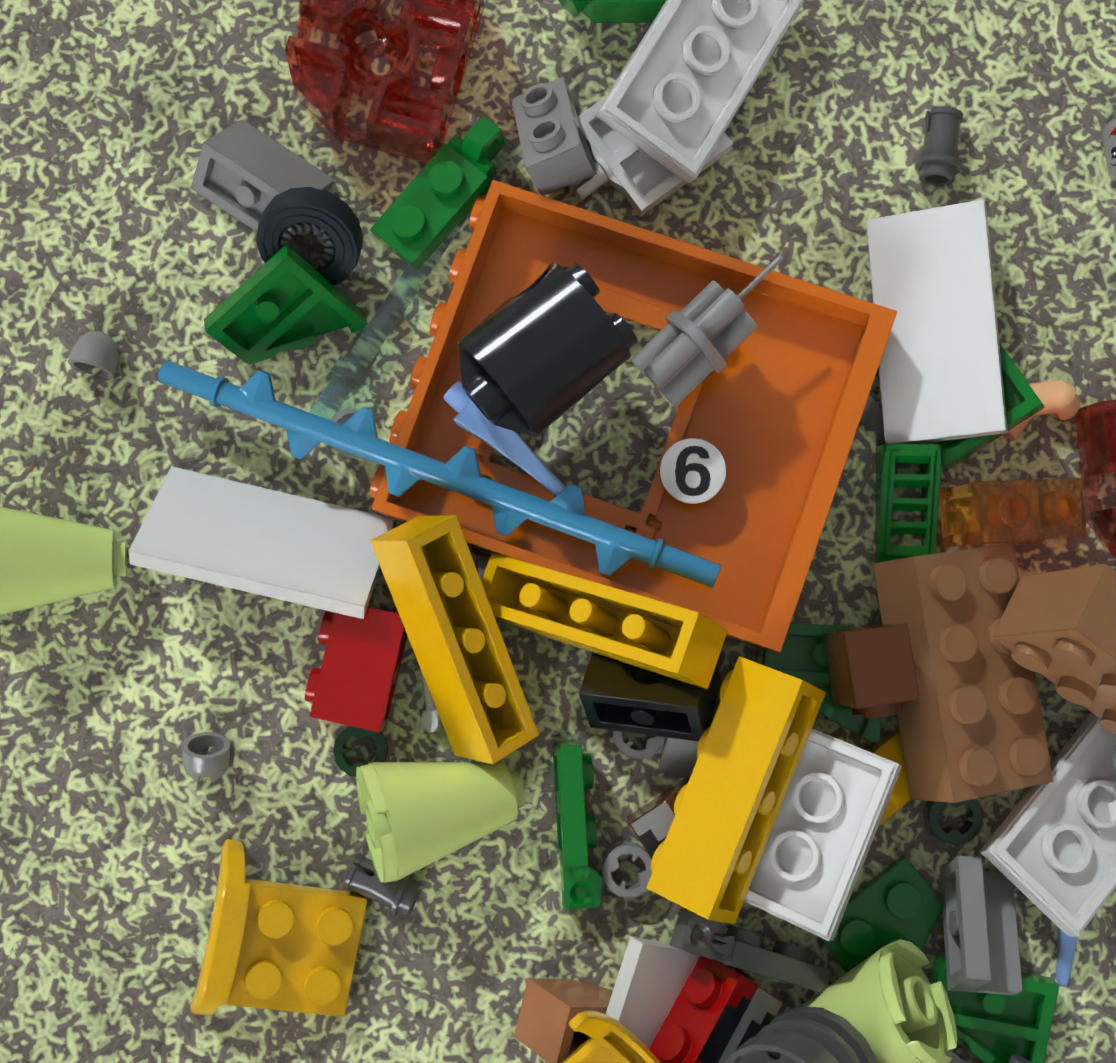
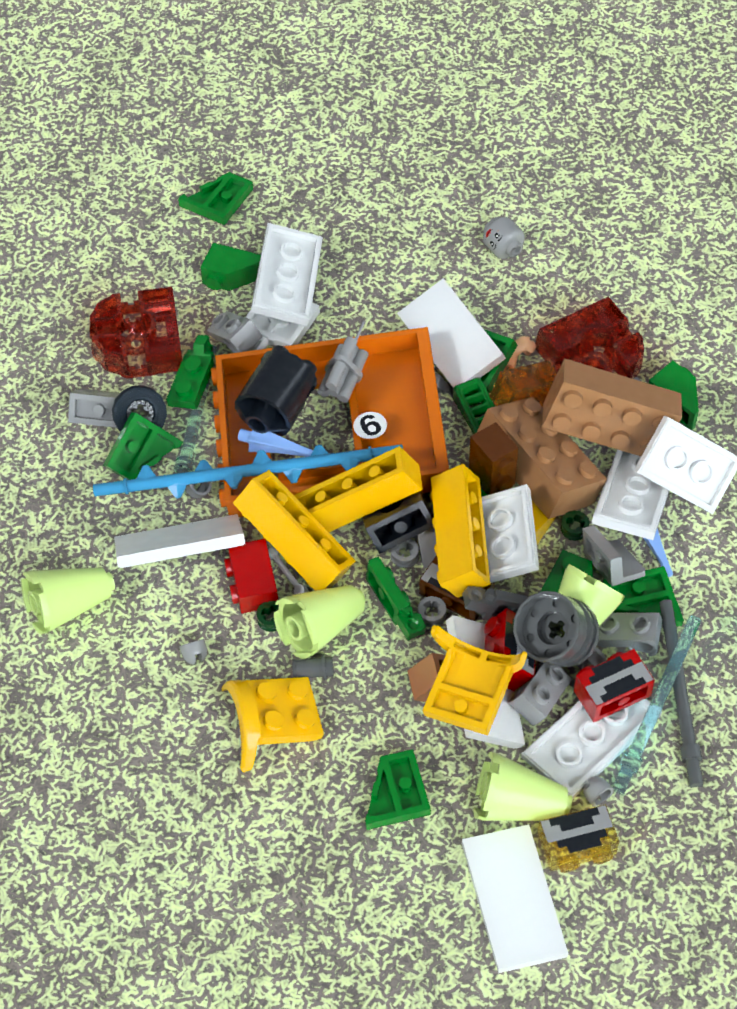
camera: 25 degrees left, 30 degrees down
light grey hinge [68,331,120,379] -> none
dark grey pin [915,107,963,186] -> none

